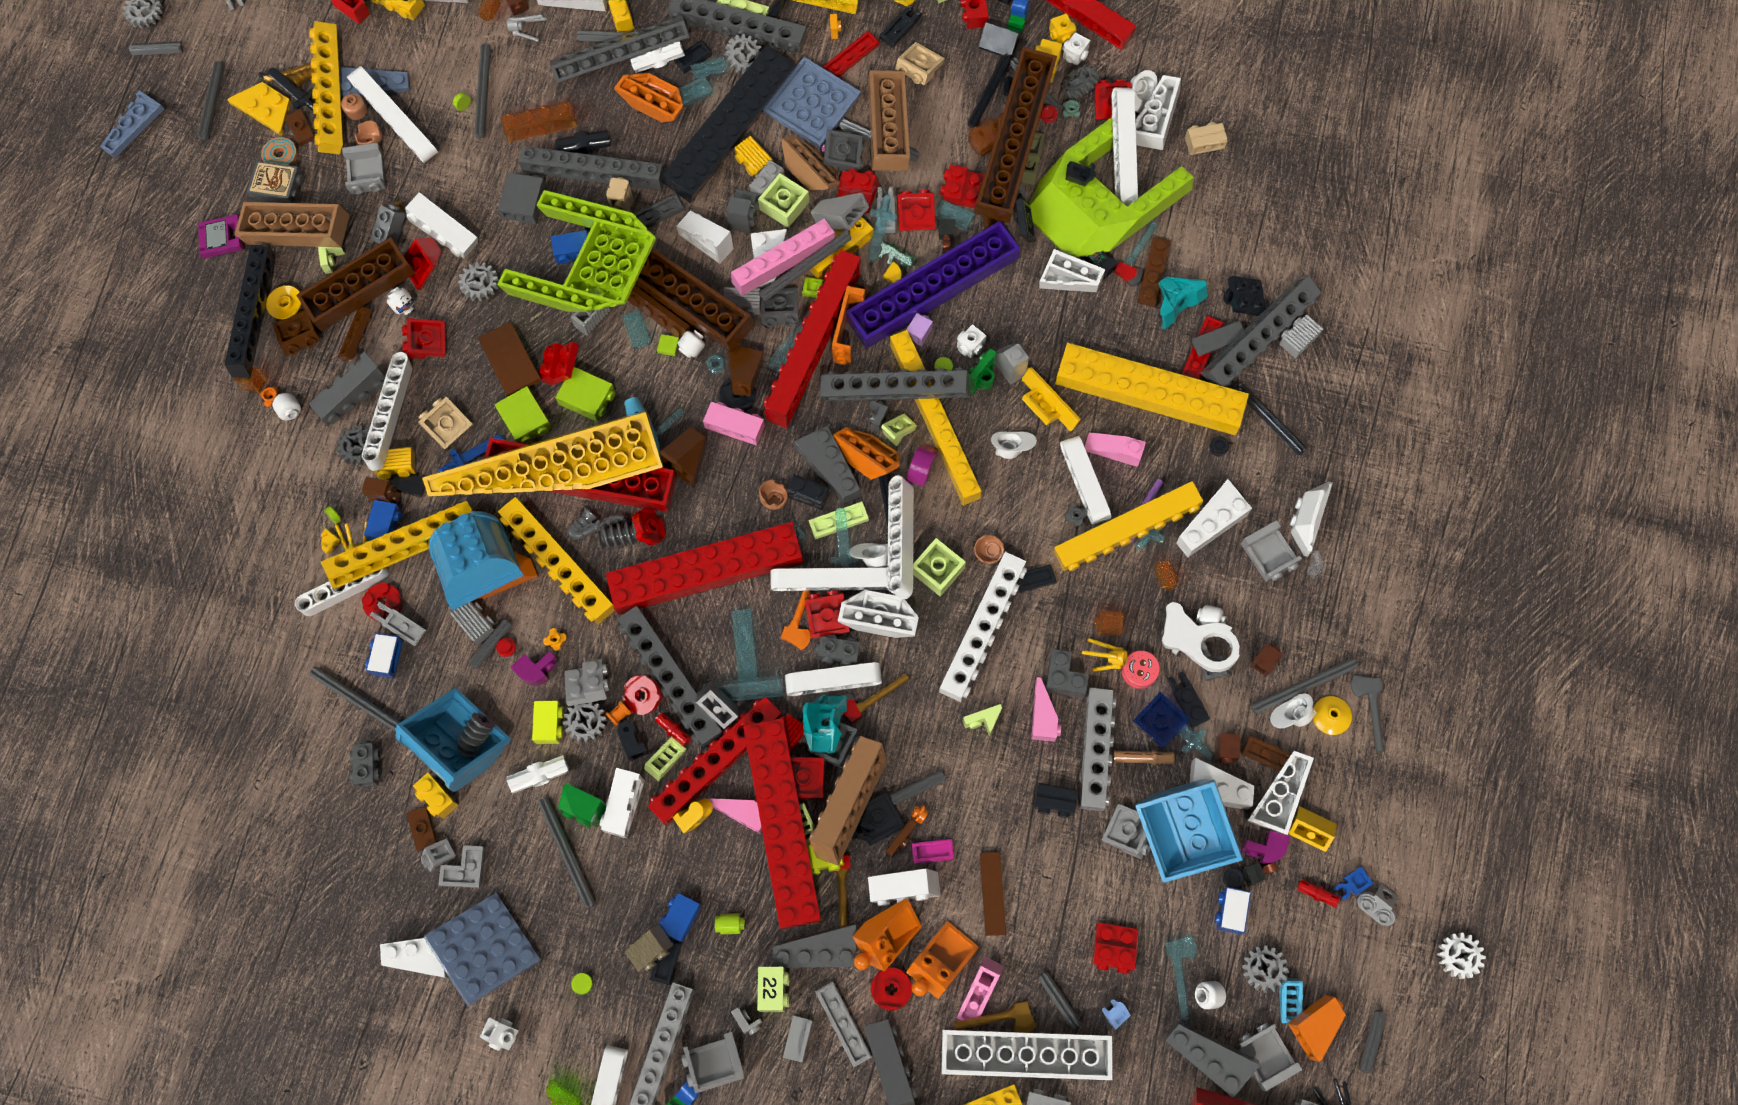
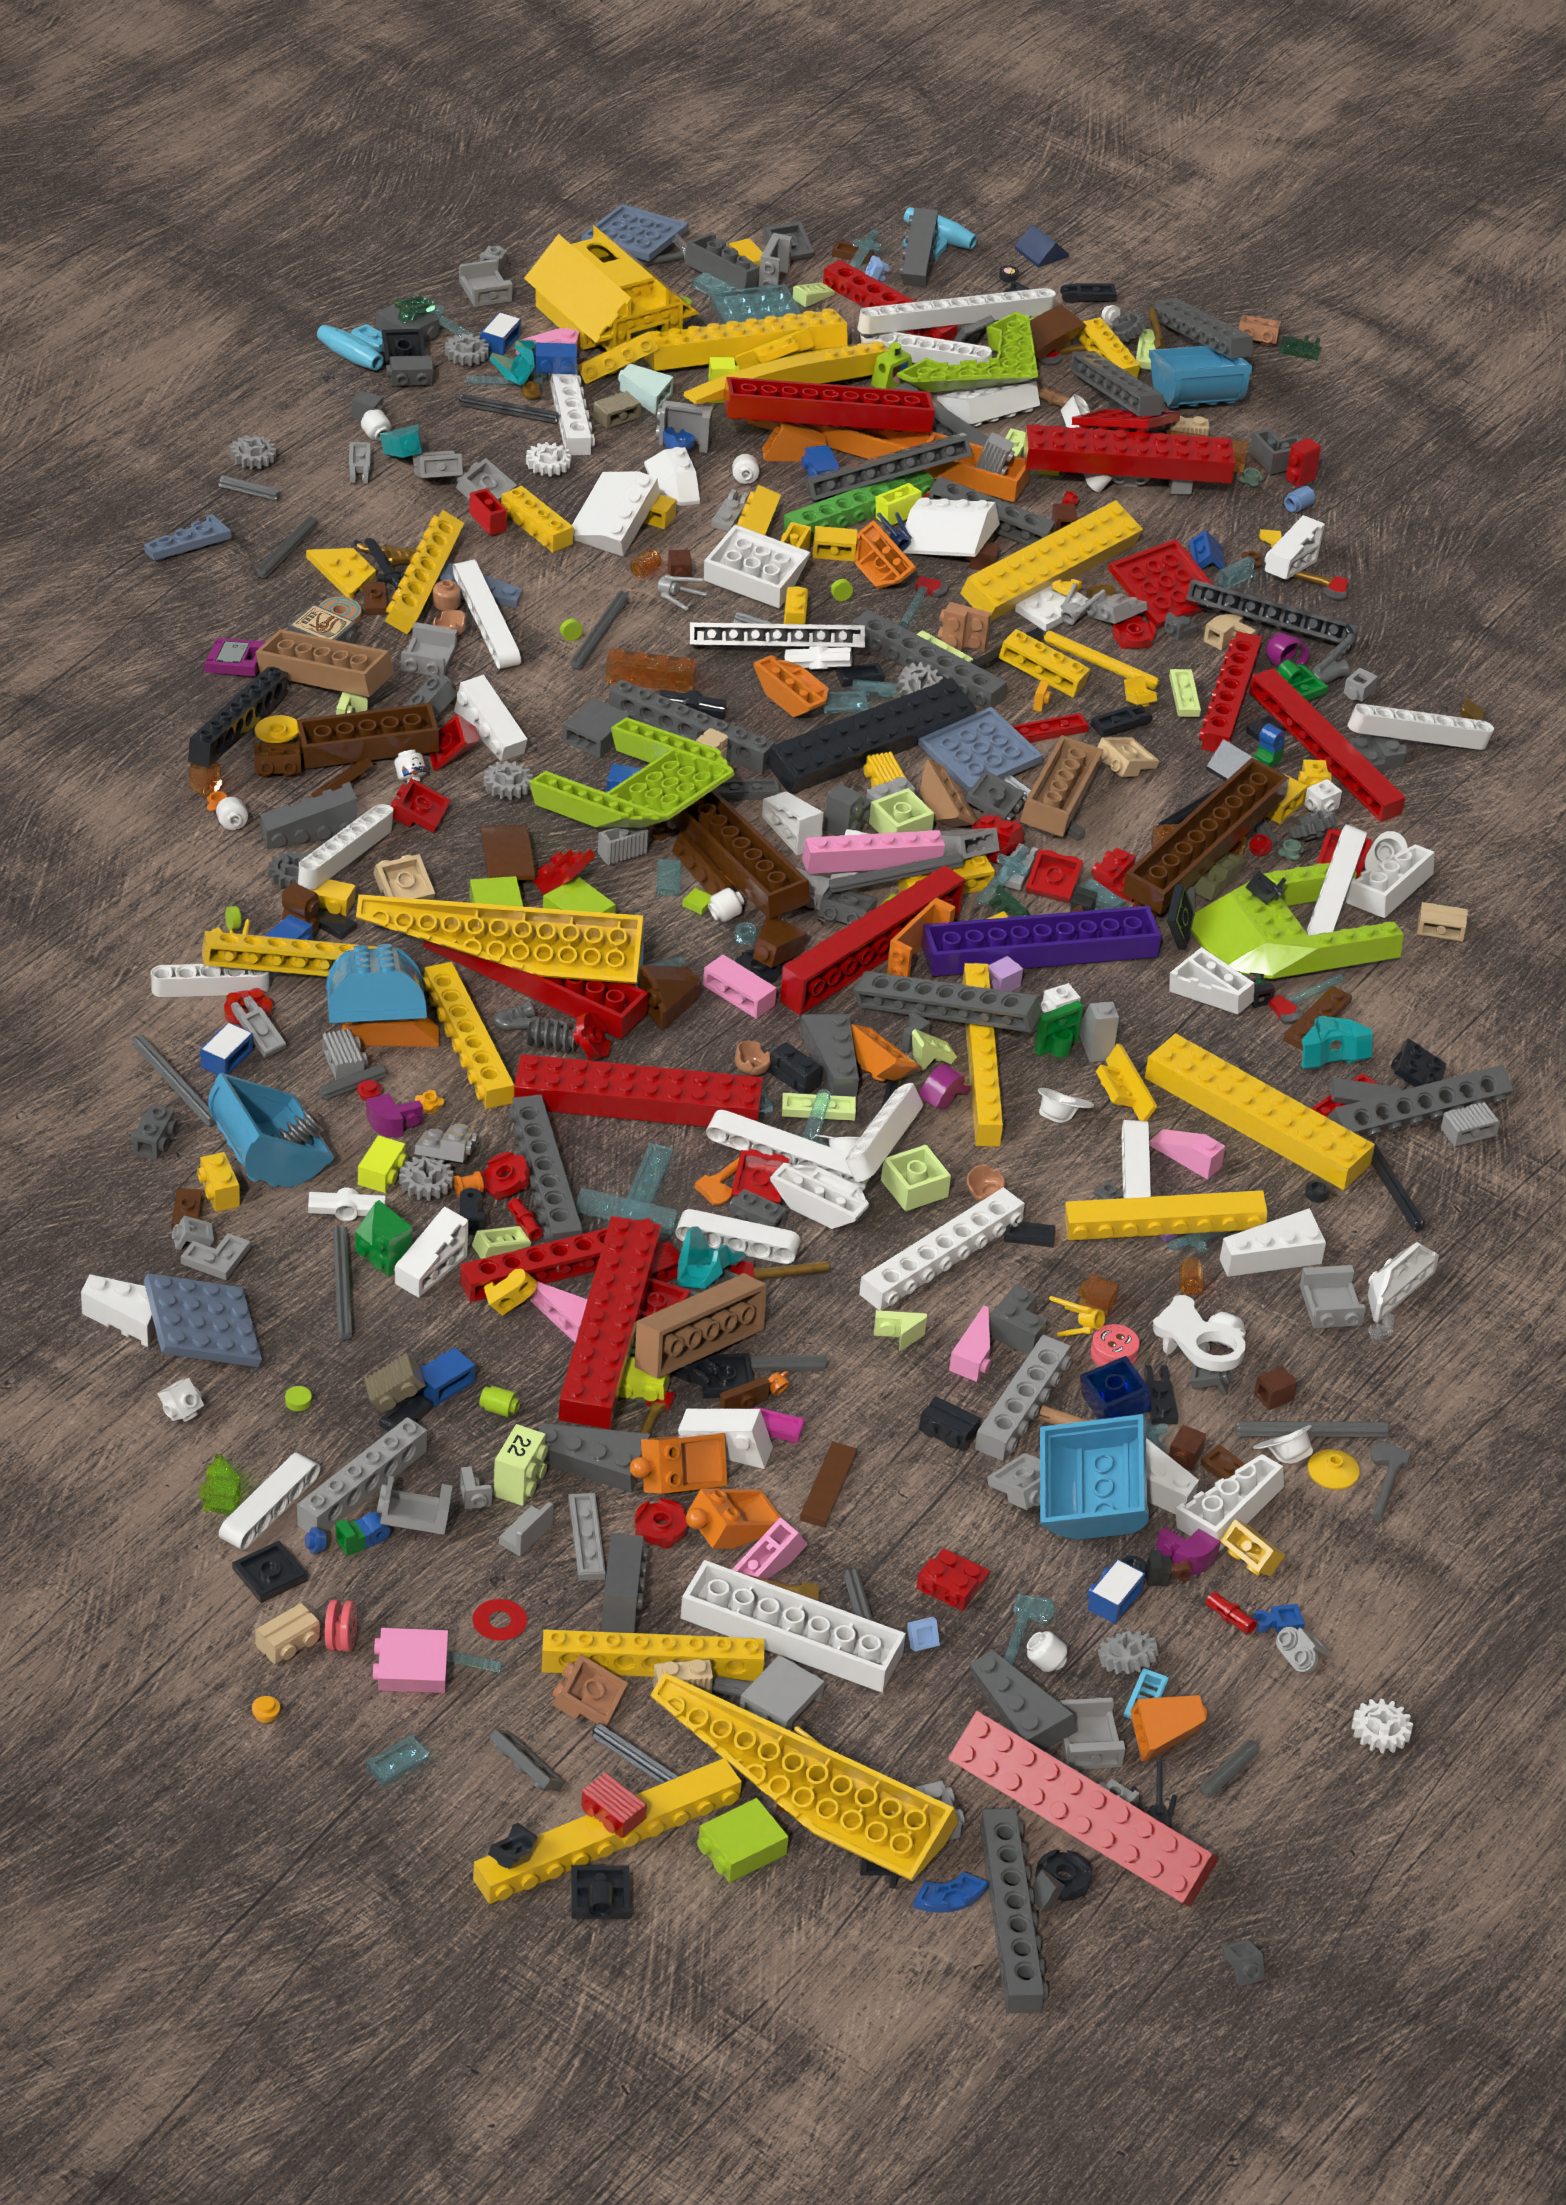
camera: 15 degrees right, 30 degrees down
flat silver brick [696,681,738,729] -> none

